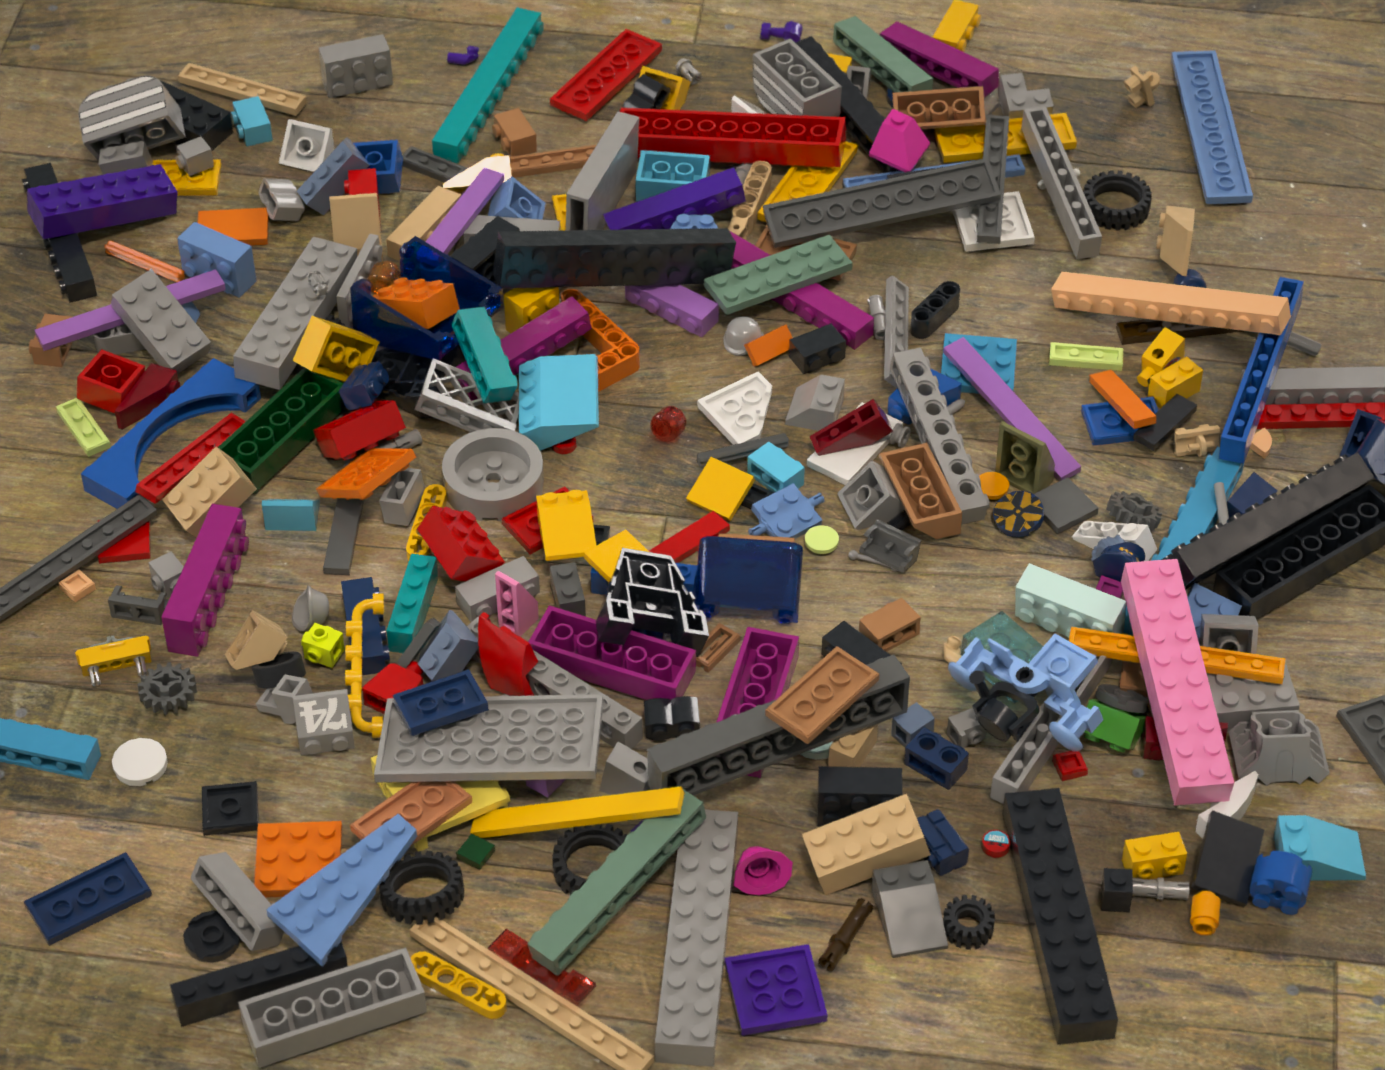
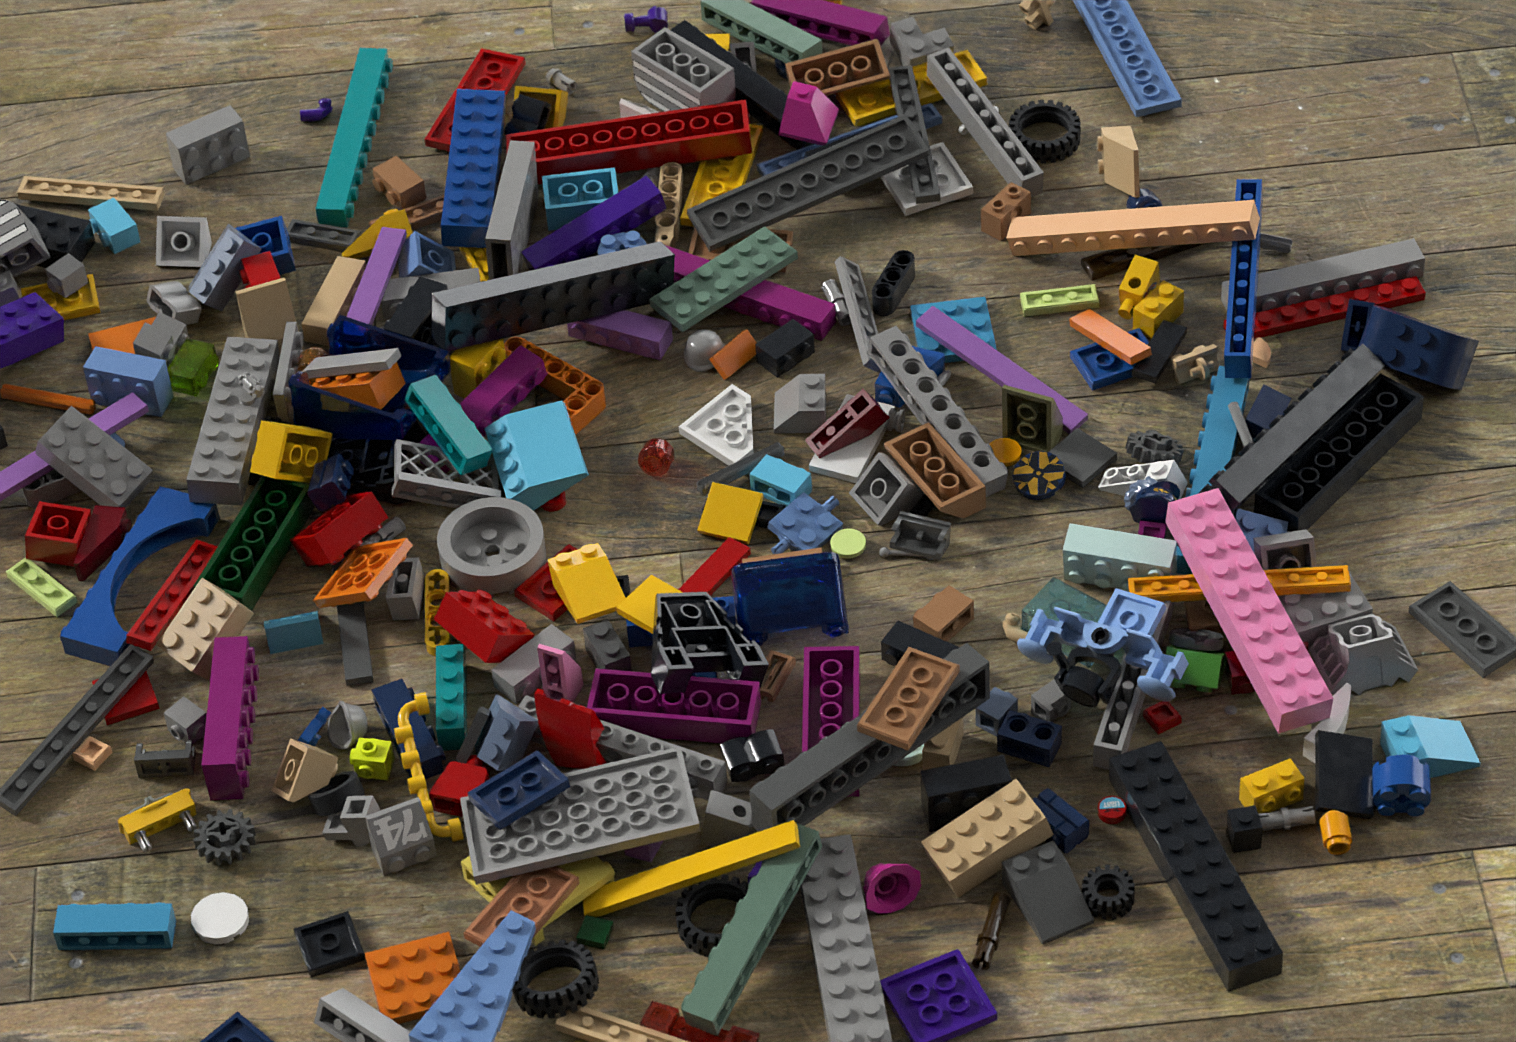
camera: 10 degrees left, 0 degrees up
none -> light grey brick [133,312,189,370]
none -> clear neon green brick [168,338,219,397]
none -> blue plate [298,707,332,746]
none -> light grey tile [303,348,401,379]
none -> blue brick [441,89,506,248]
none -> medium nougat brick [981,182,1031,241]

